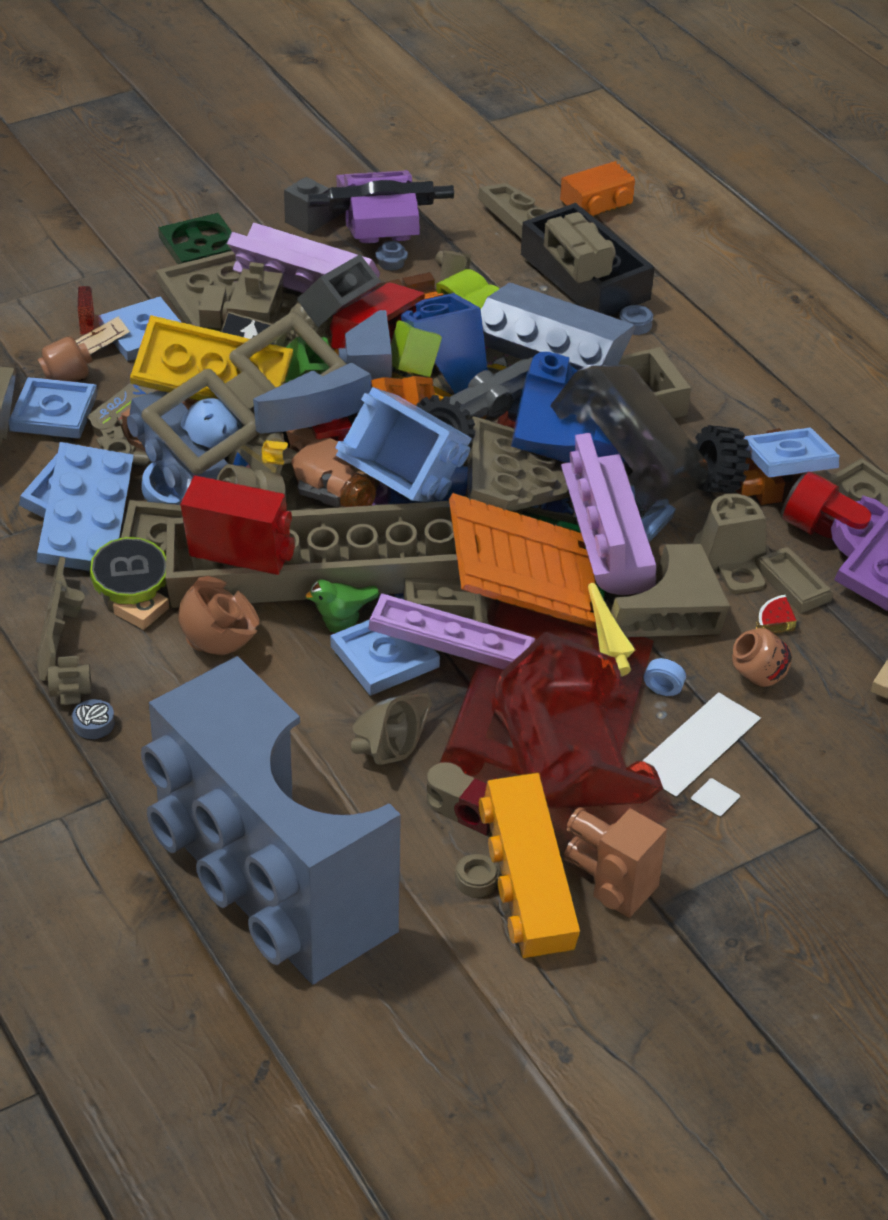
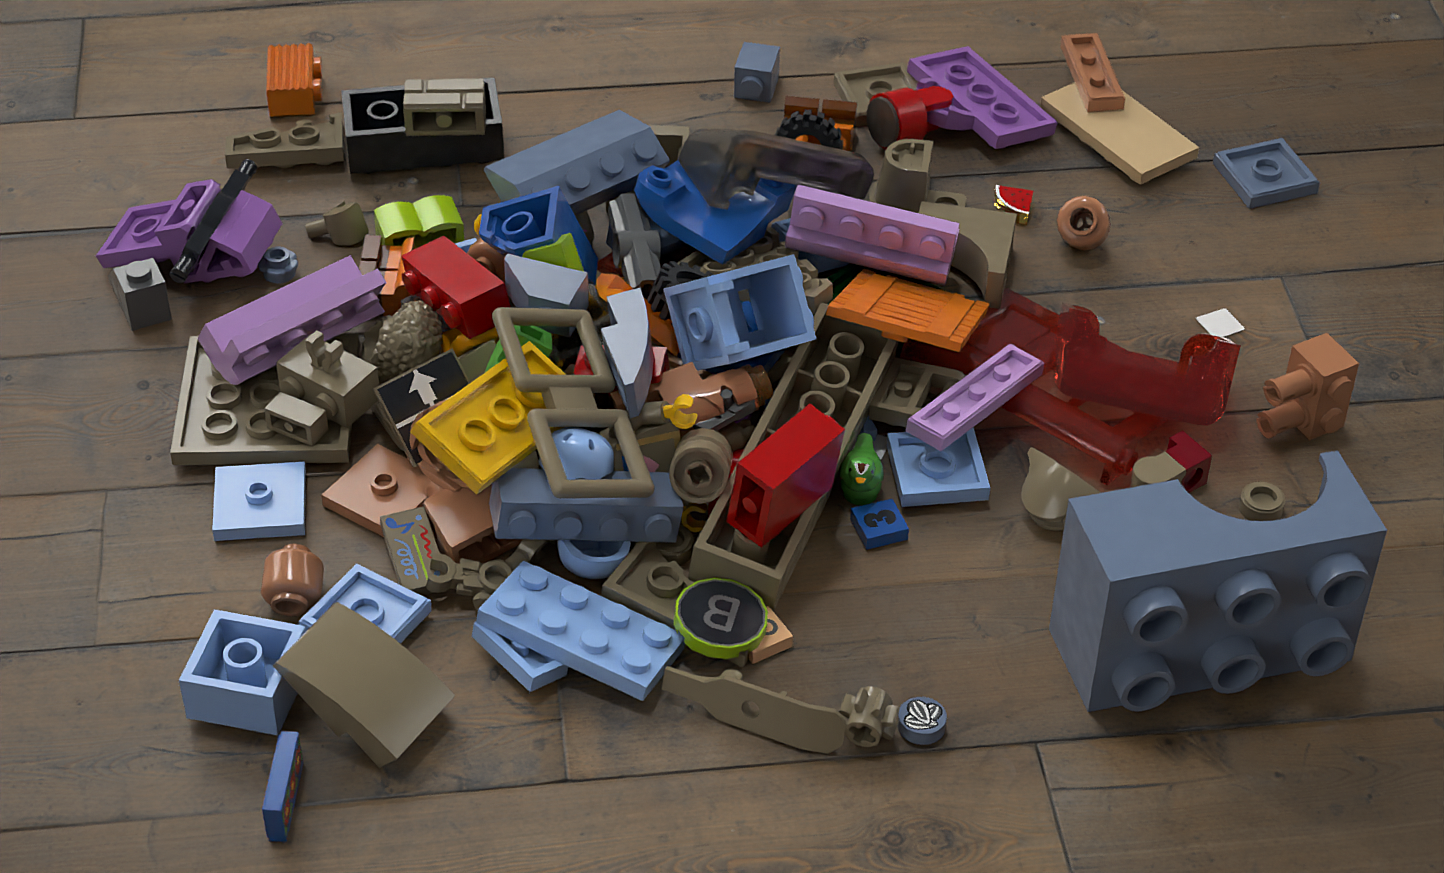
camera: 65 degrees left, 0 degrees up
tan sticker [75,316,130,354] -> none
clear red tile [77,286,94,334] -> none
dark green piece [158,213,232,264] -> none
nougat cylinder [178,576,259,656] -> none
dark grey slope [297,254,381,327] -> none
light orange brick [479,773,580,958] -> none
light yellow piece [588,583,635,676] -> none
sand blue tile [619,305,653,335] -> none
white sticker [633,692,761,796] -> none
light blue tile [644,658,686,696] -> none
light blue plate [744,428,840,478] -> none
dark tan tile [756,546,833,614] -> none
none -> sand blue brick [734,42,780,103]
none -> blue tile [850,499,909,550]

